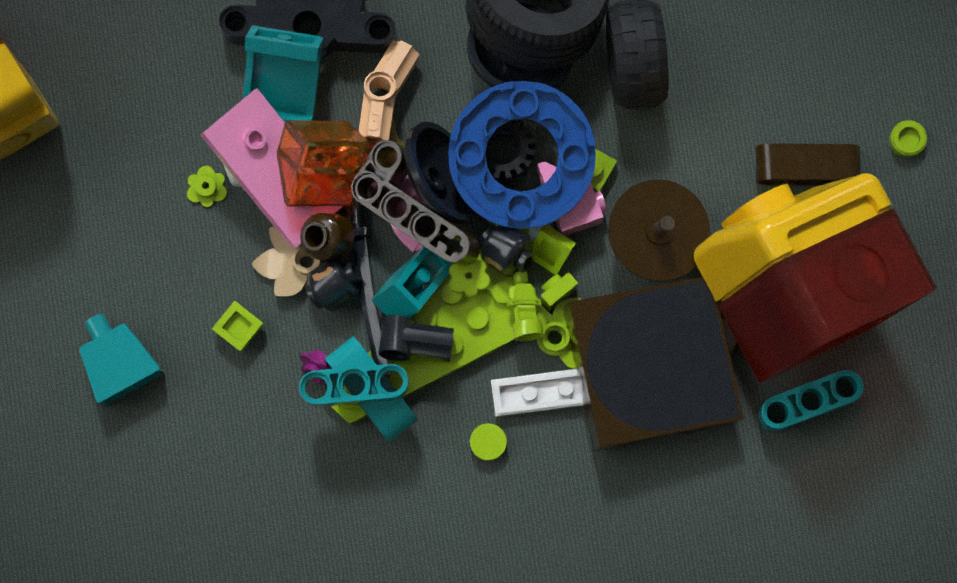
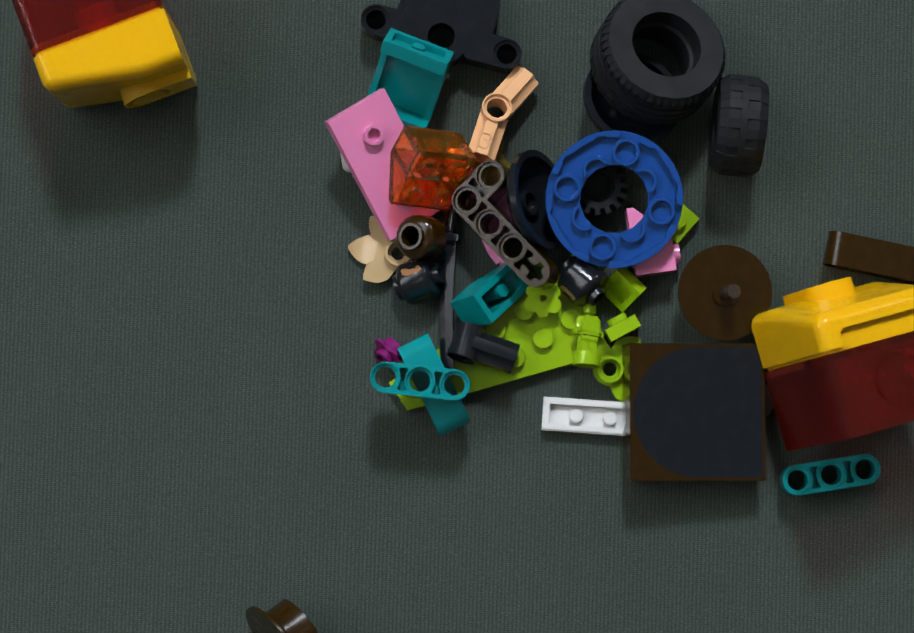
camera: 10 degrees right, 5 degrees up
teal torso [79,313,165,407] -> none
lime plant [187,166,227,208] -> none
lime plate [212,301,264,353] -> none
lime tile [470,423,507,461] -> none

